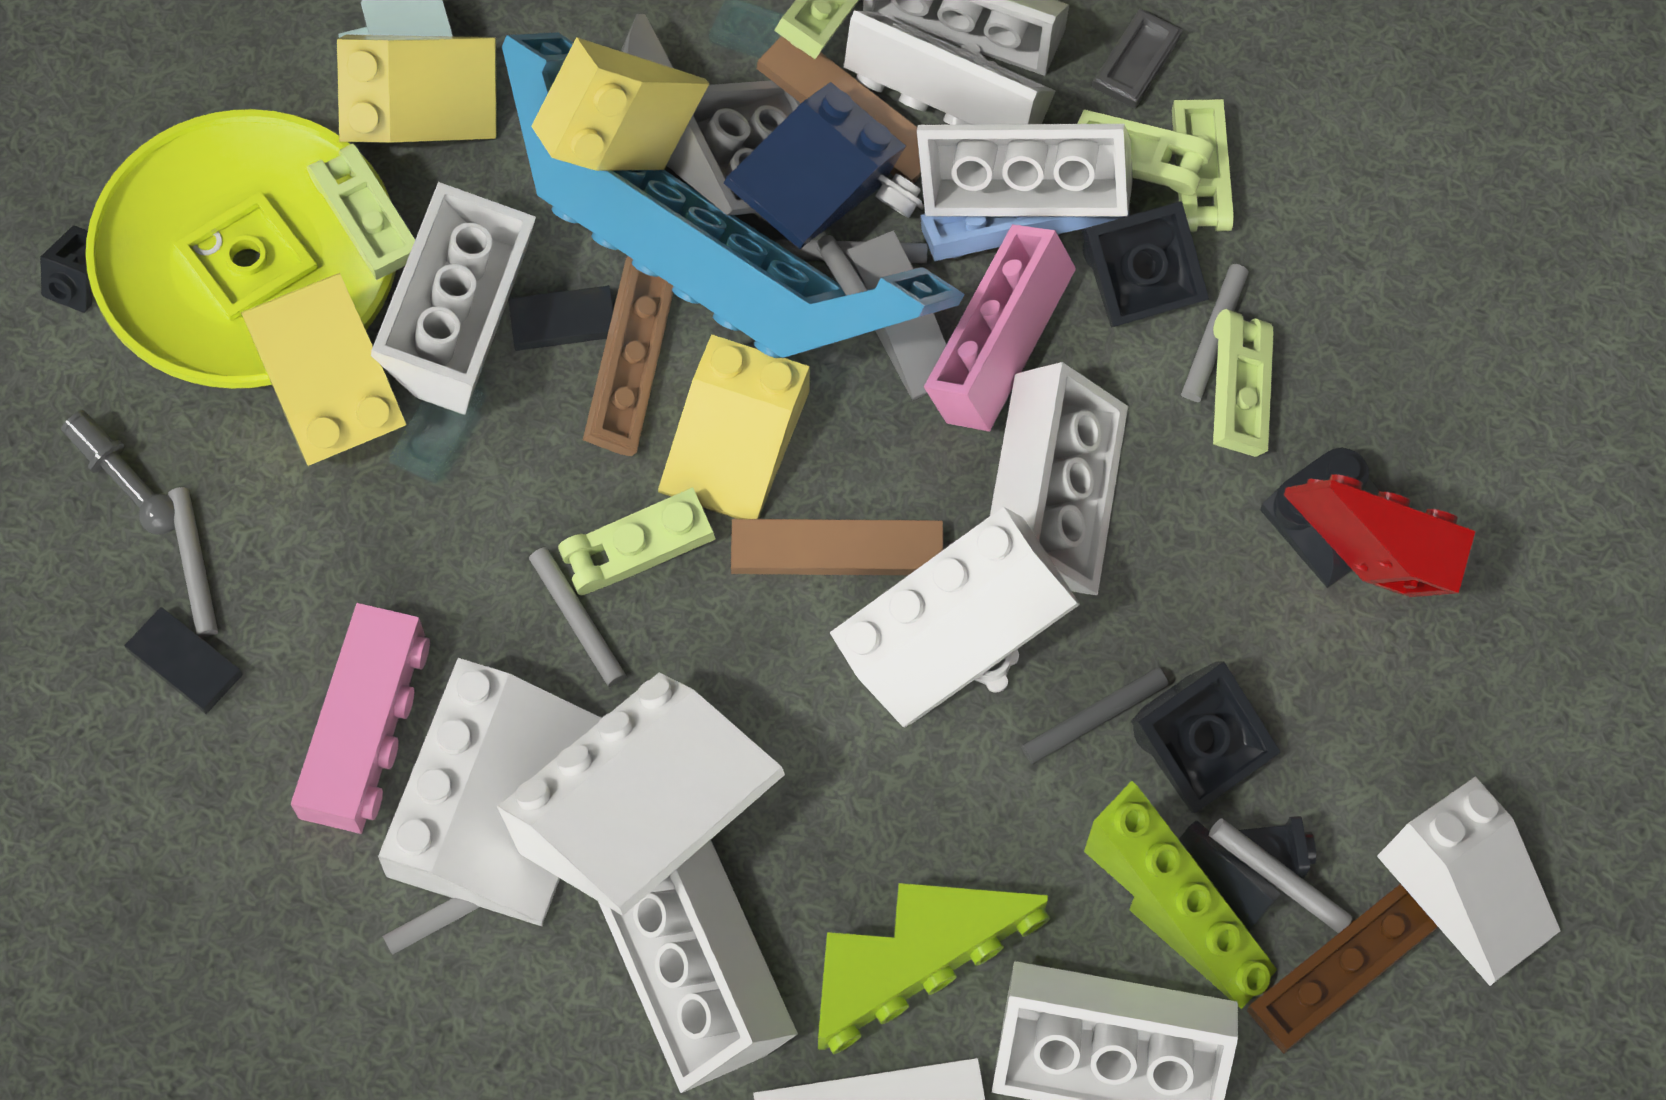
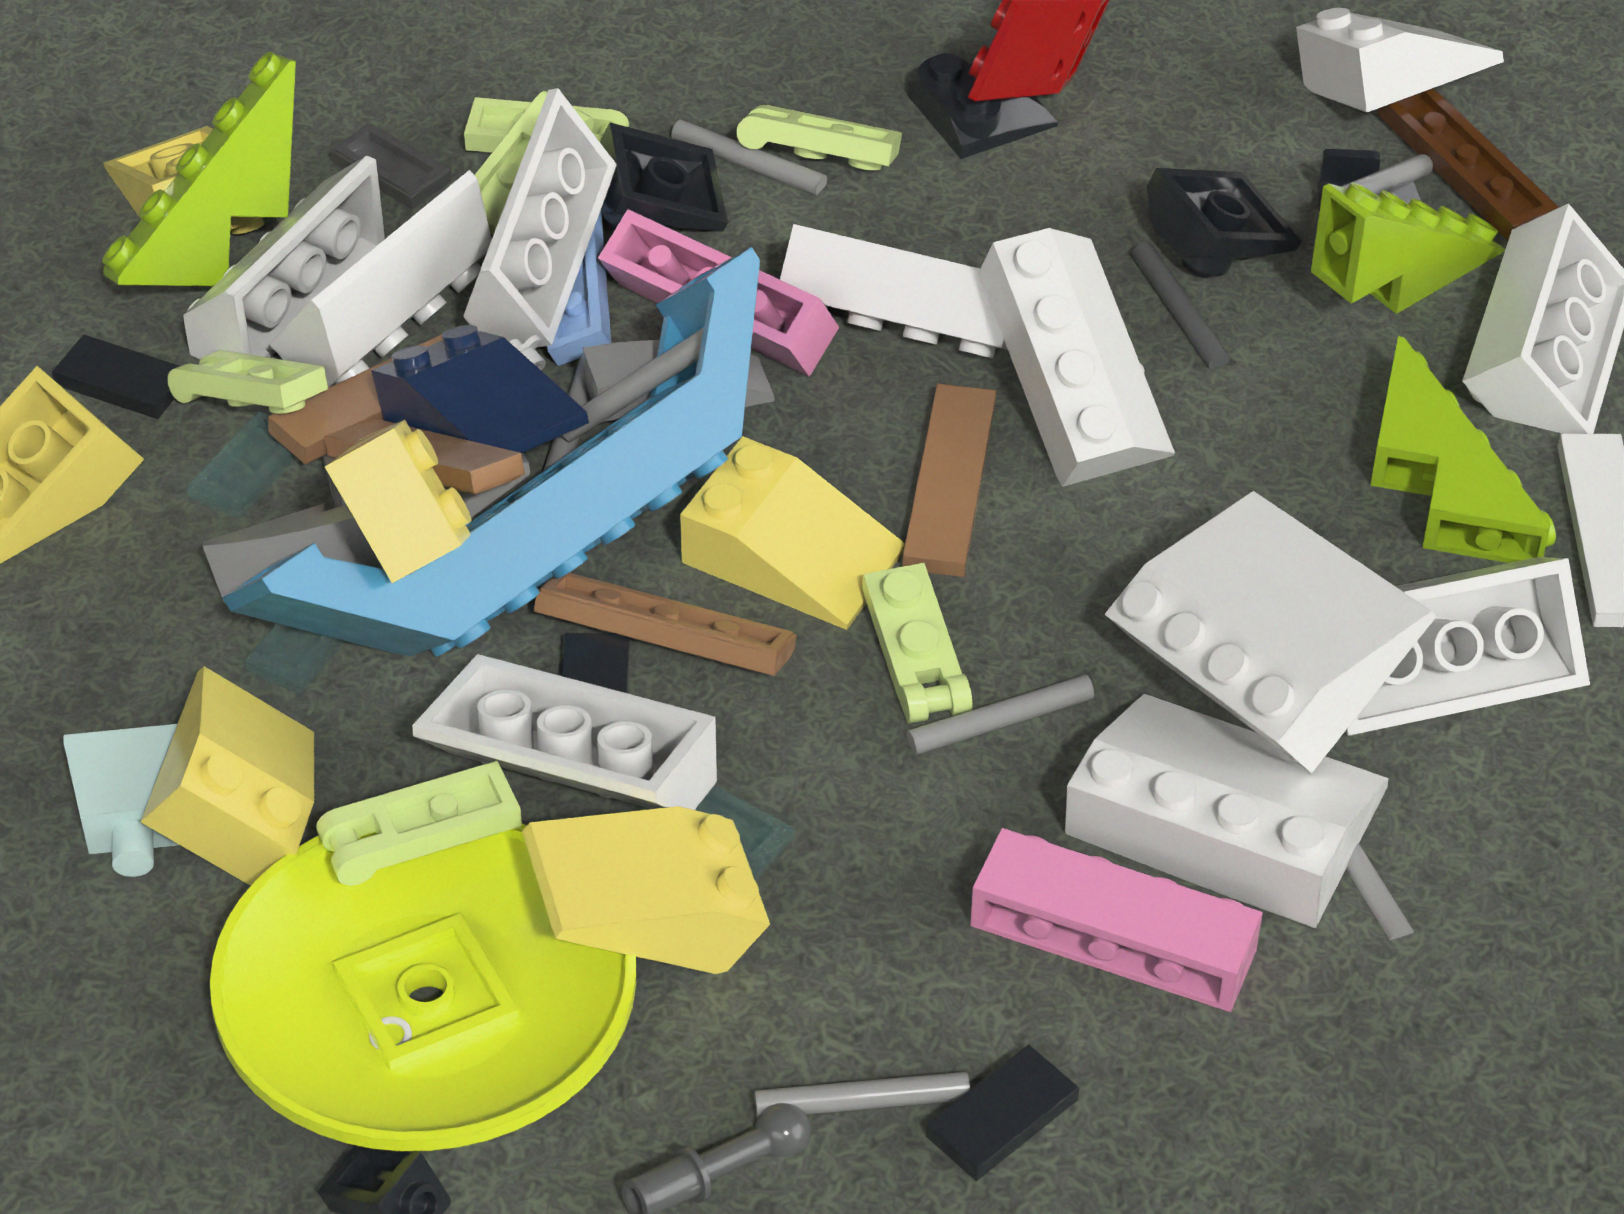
camera: 80 degrees left, 20 degrees down
none -> medium nougat tile [324,418,525,495]

